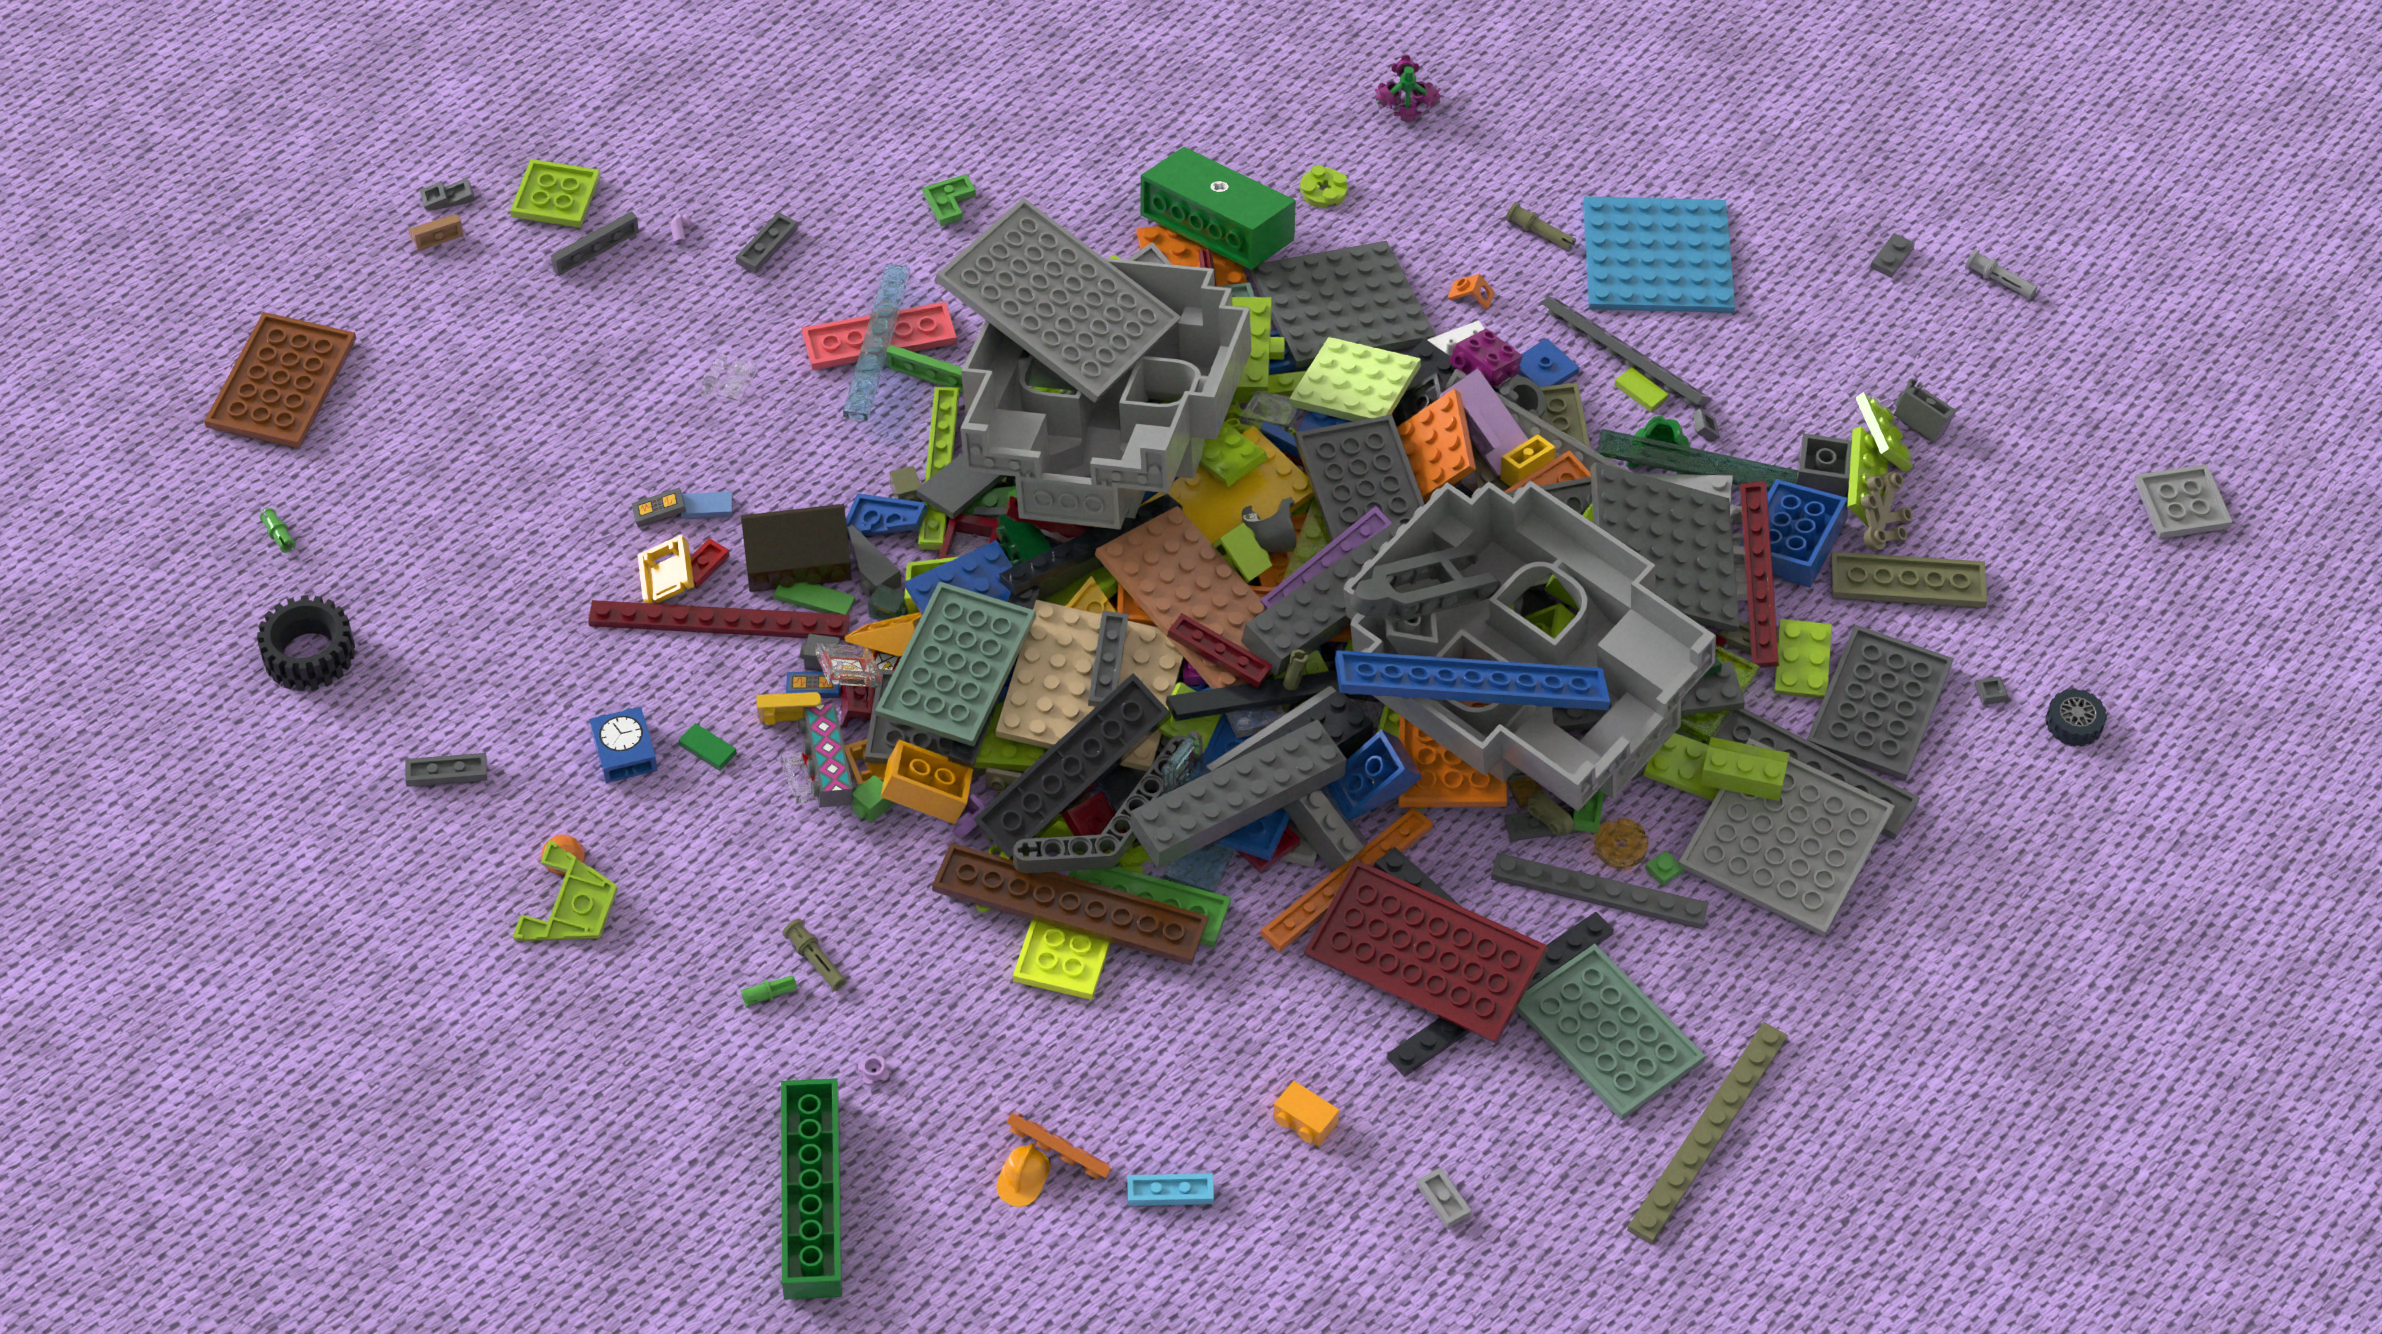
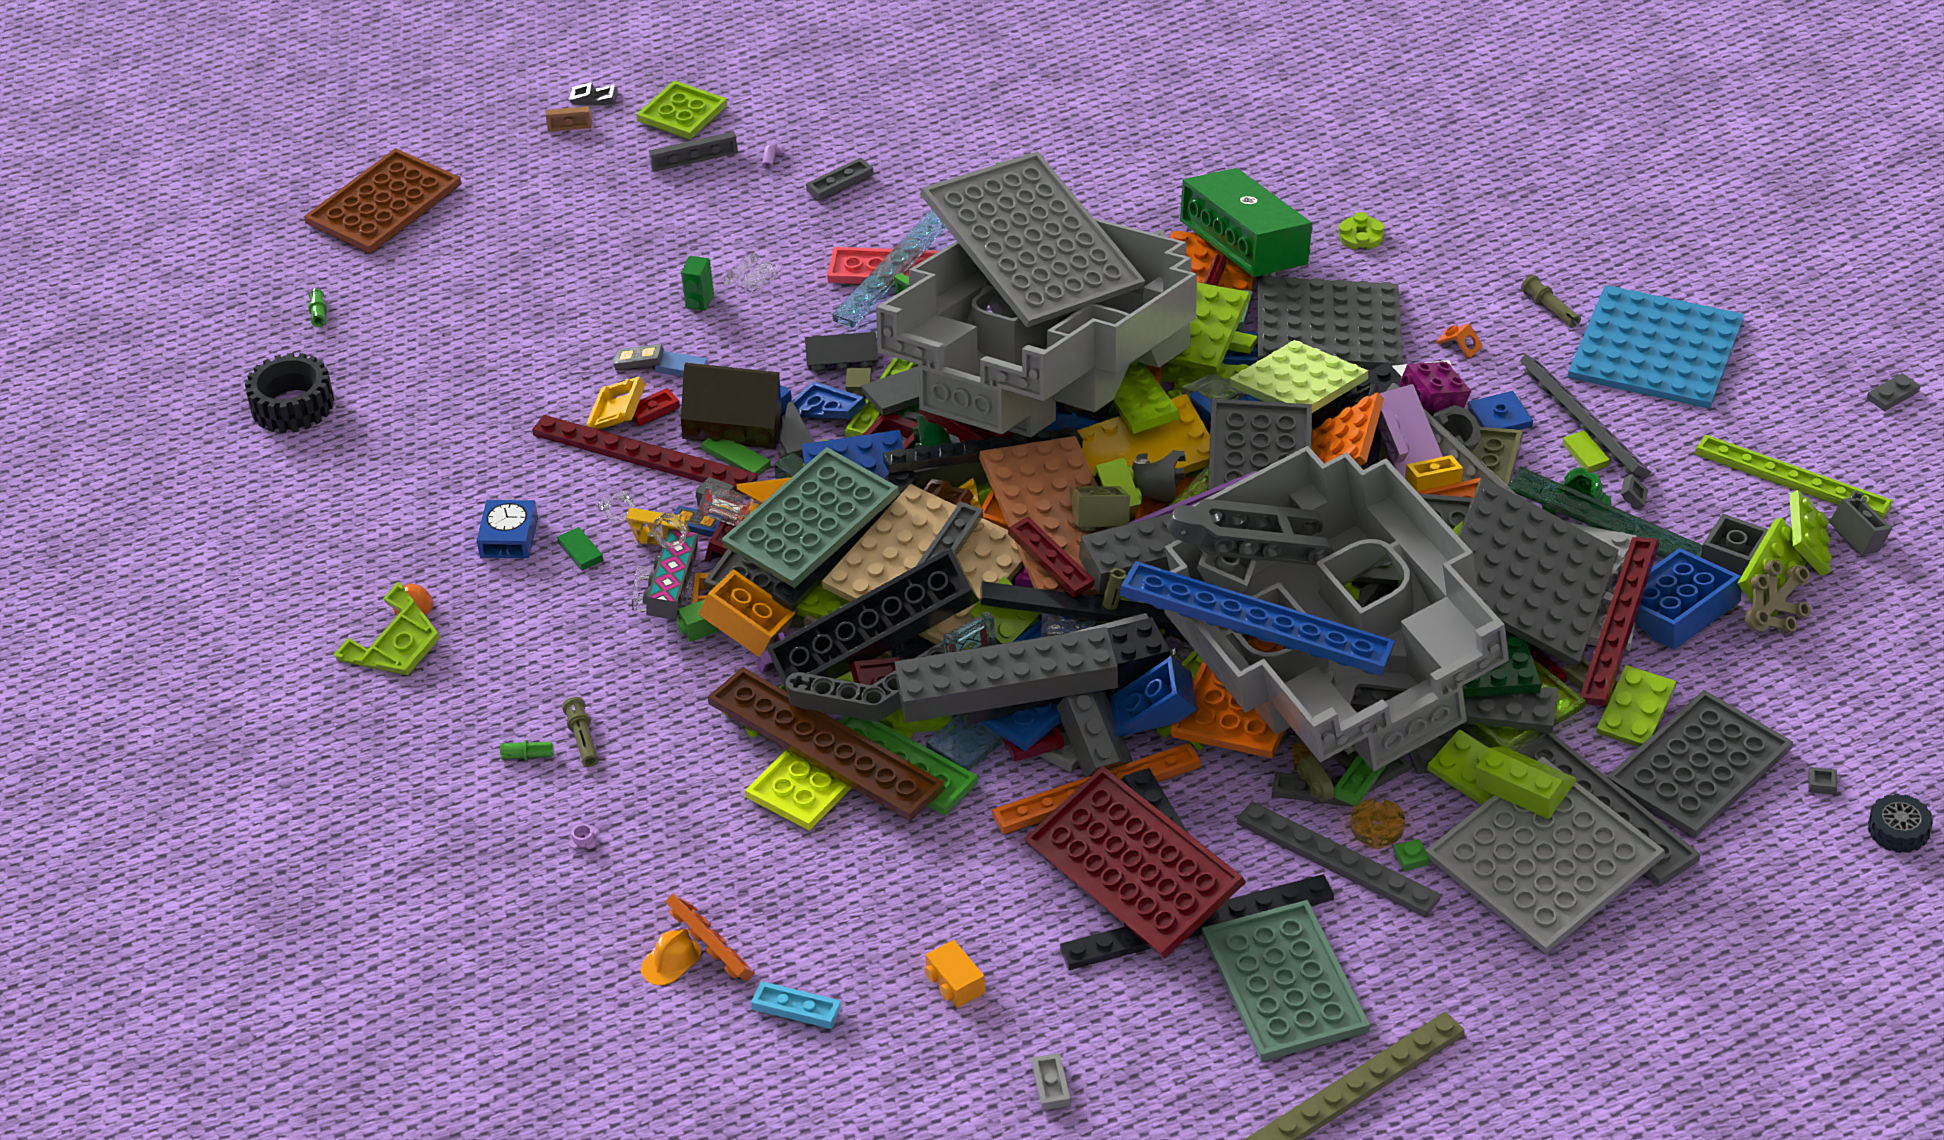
camera: 25 degrees right, 10 degrees down
dark grey plate [405,753,488,787] -> none
green brick [781,1078,842,1300] -> none
magenta plant [1375,54,1442,122] -> none
olive plate [1830,552,1987,608] -> none
none -> clear piece [596,490,635,522]
none -> clear piece [648,513,688,548]
none -> green brick [681,256,715,311]
none -> dark grey slope [805,332,878,371]
none -> reddish brown slope [924,479,974,506]
none -> olive slope [1070,486,1130,531]
none -> lime tile [1695,435,1893,519]

